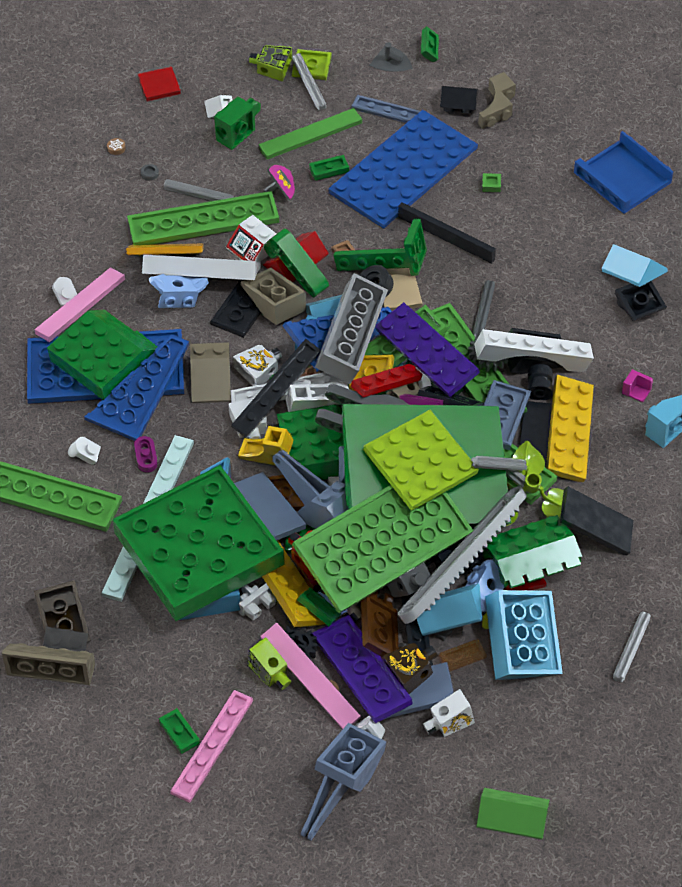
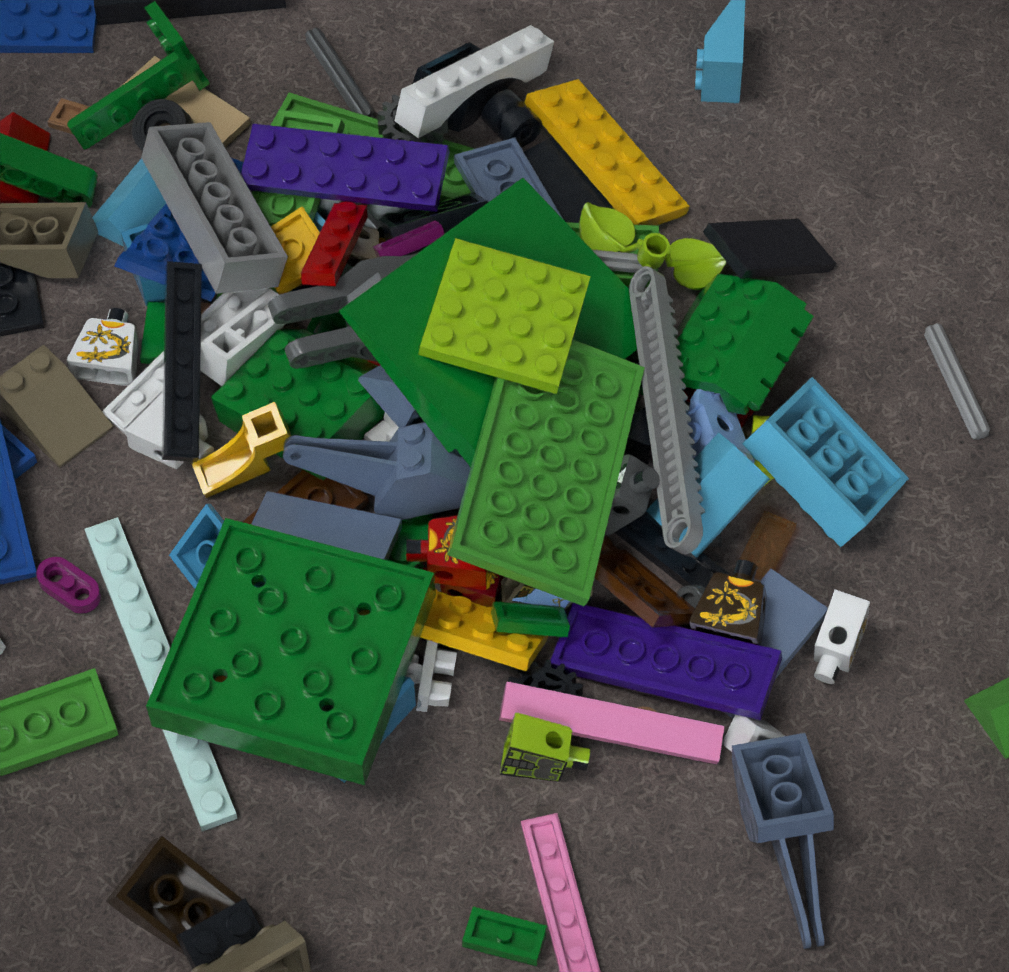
camera: 40 degrees left, 5 degrees up
light grey axle [471,456,527,471] -> none
dark pink panel [622,369,653,402] -> none

